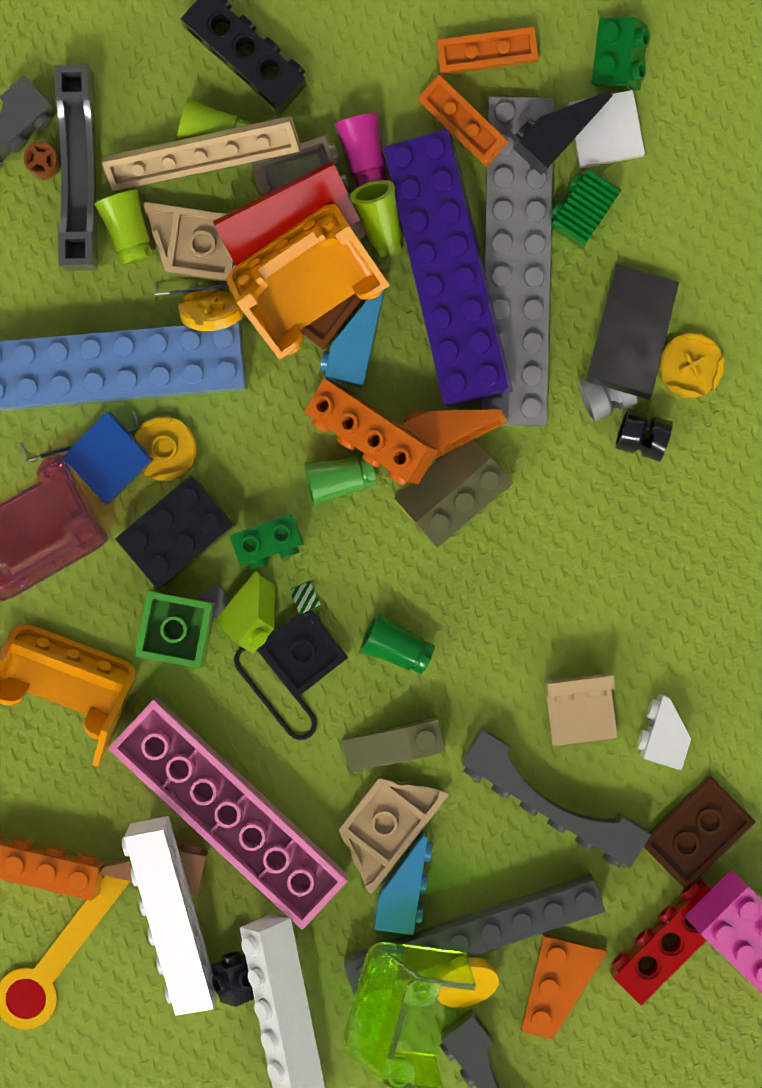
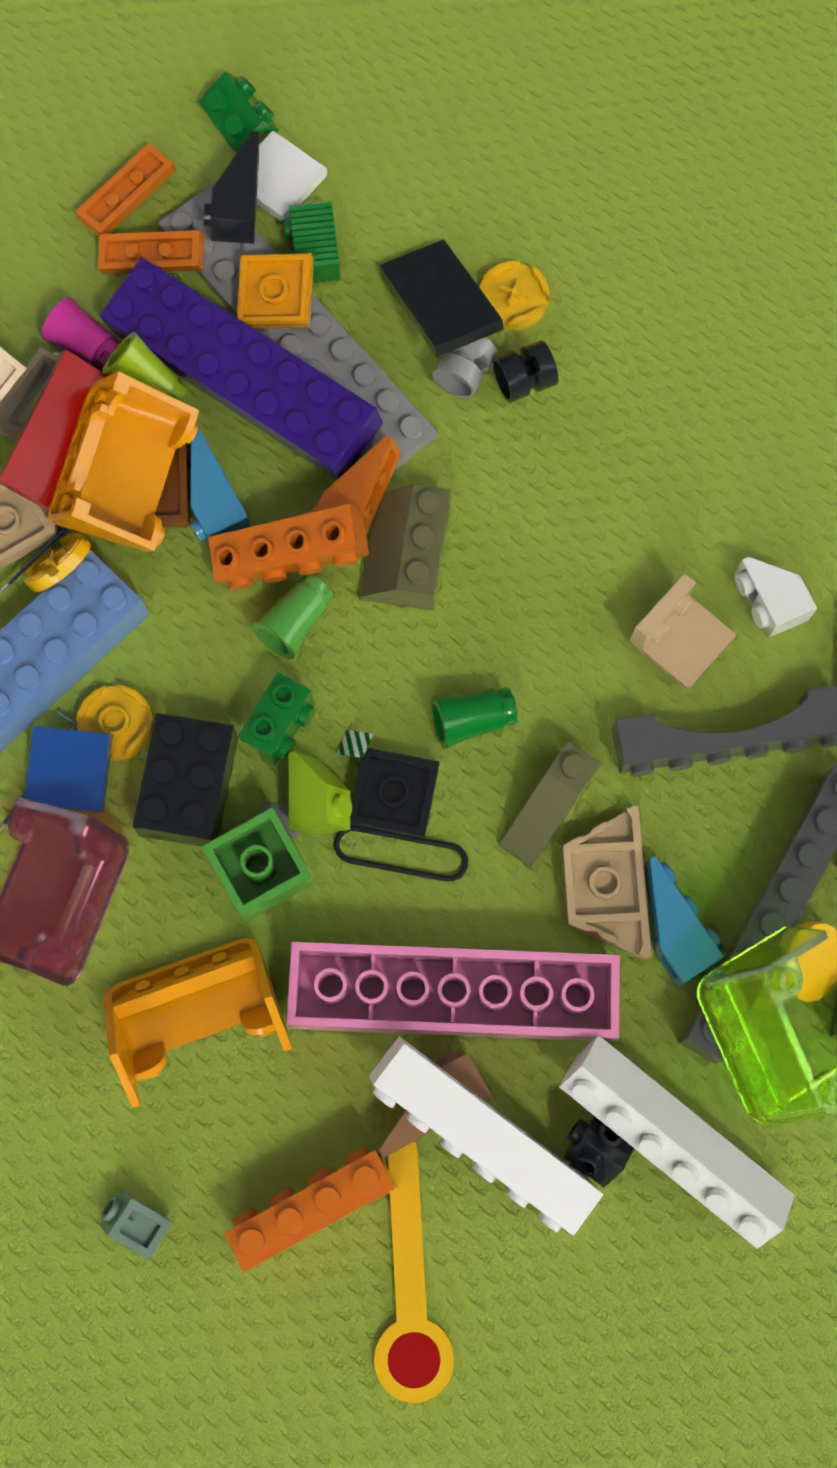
camera: 45 degrees left, 15 degrees down
none -> light orange tile [237,253,314,329]

